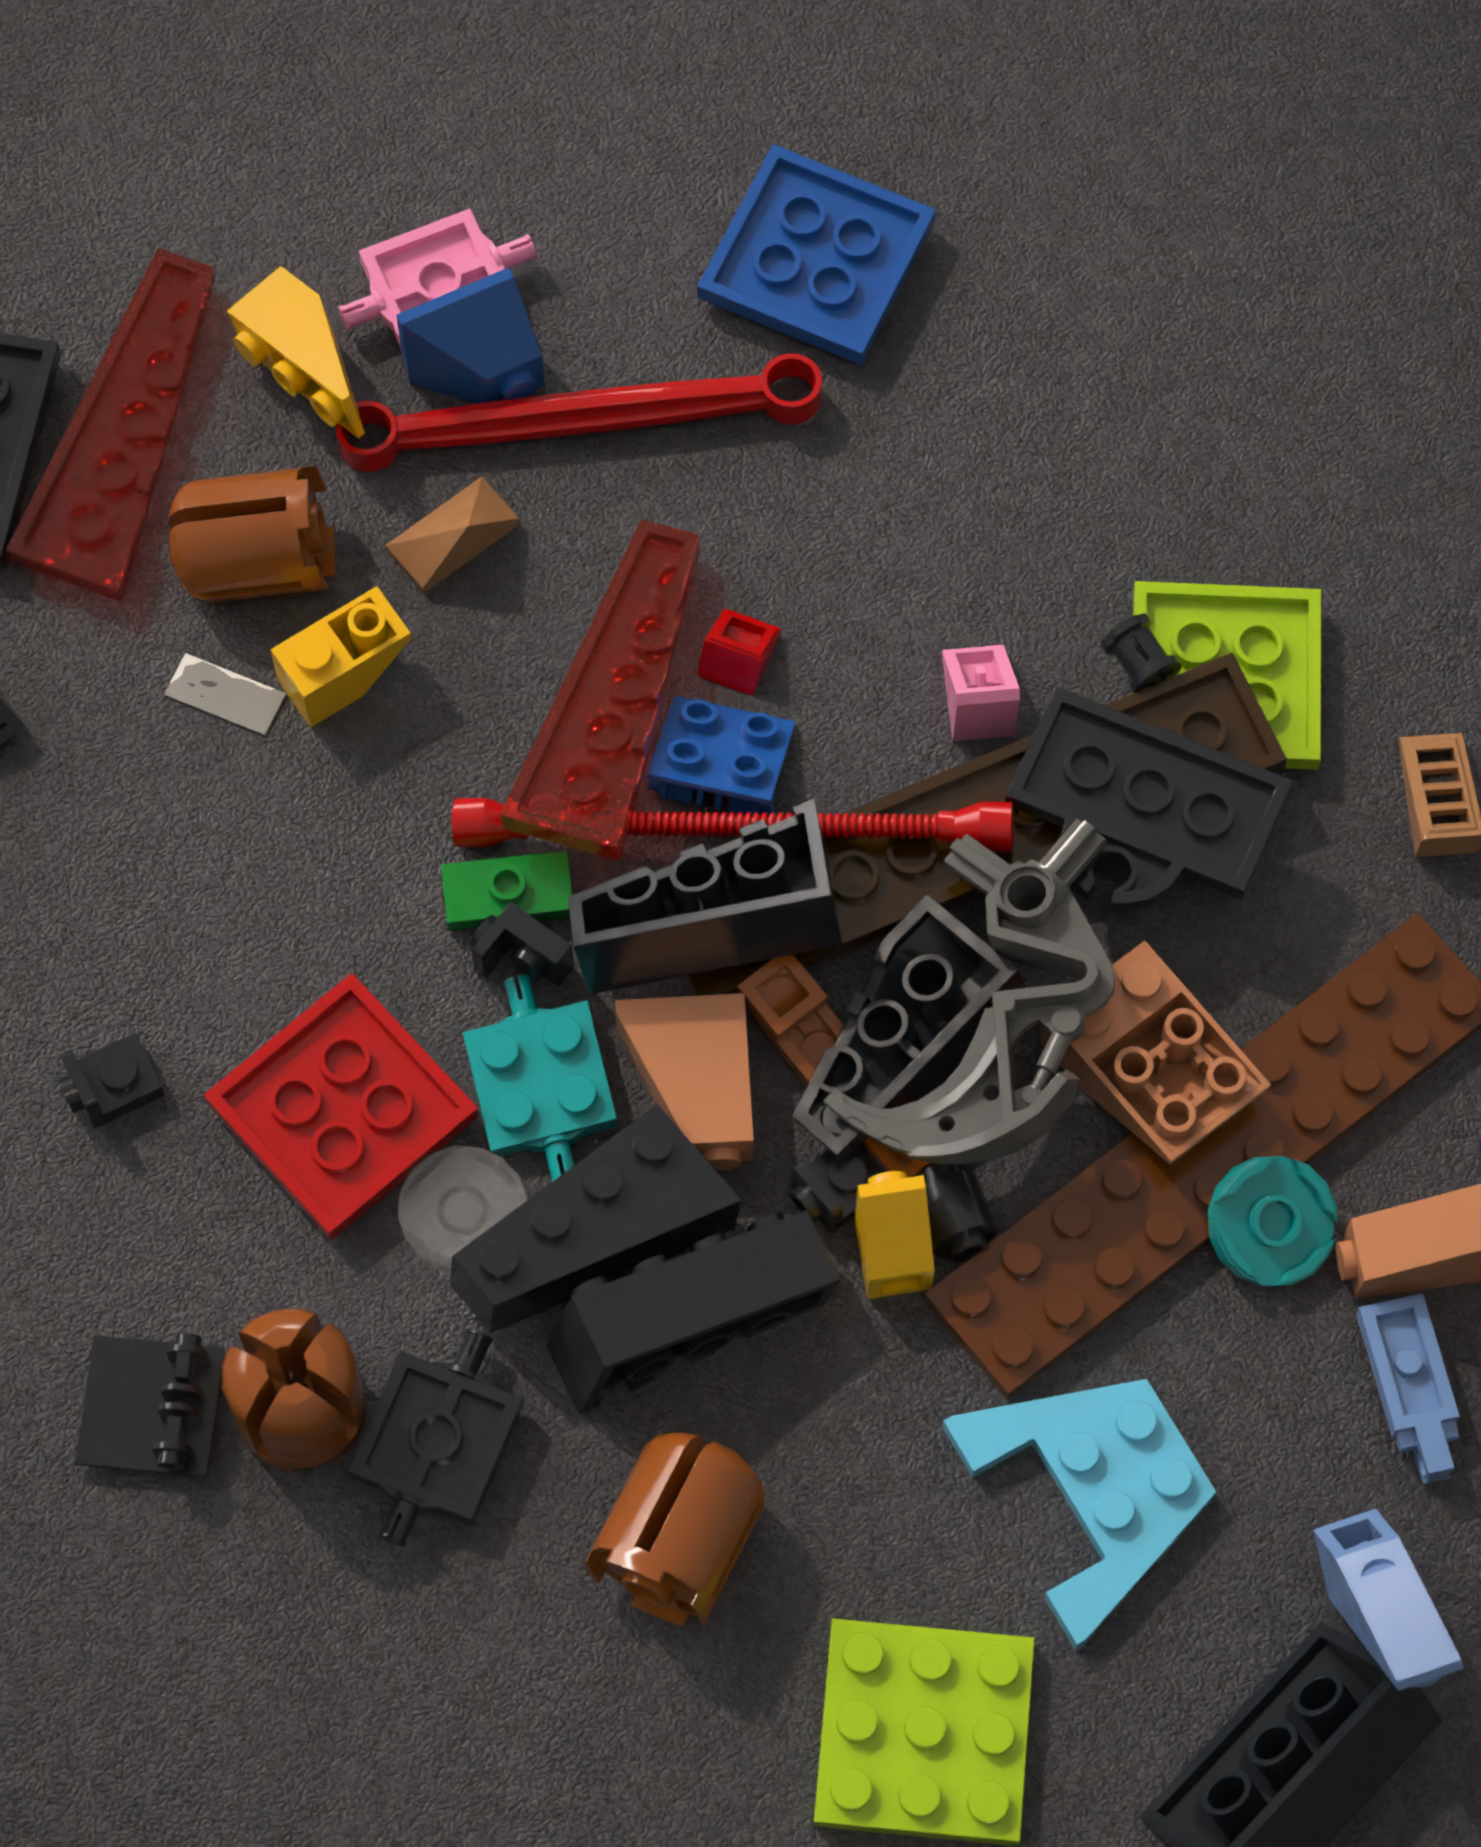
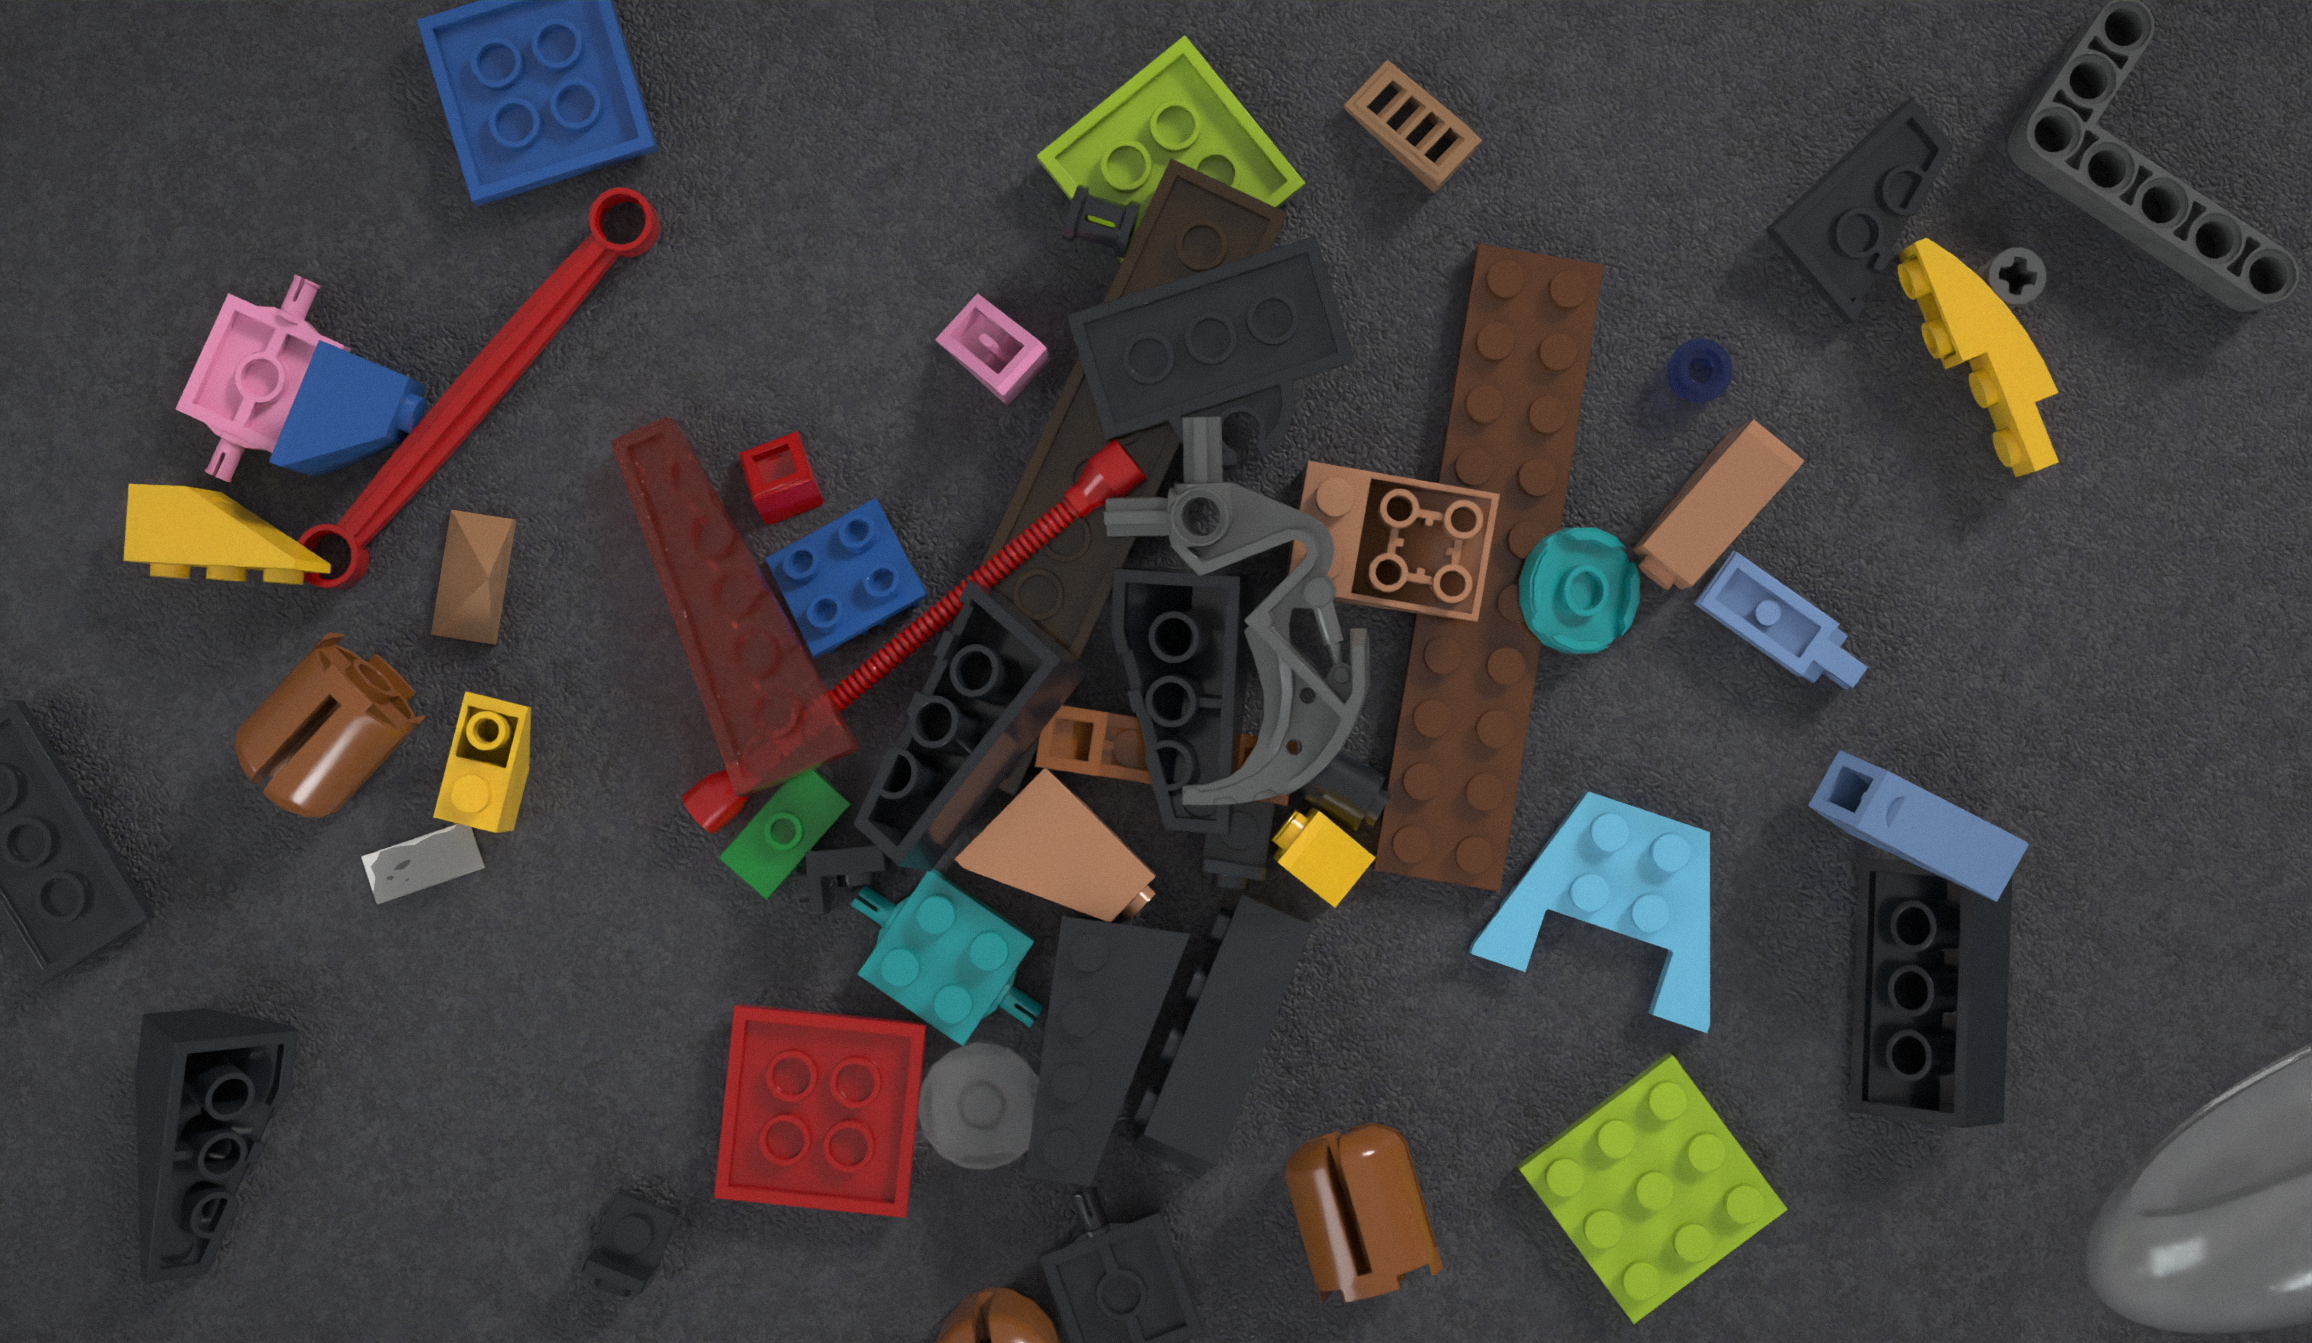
camera: 40 degrees left, 20 degrees up
clear red wing [6,248,215,601] -> none

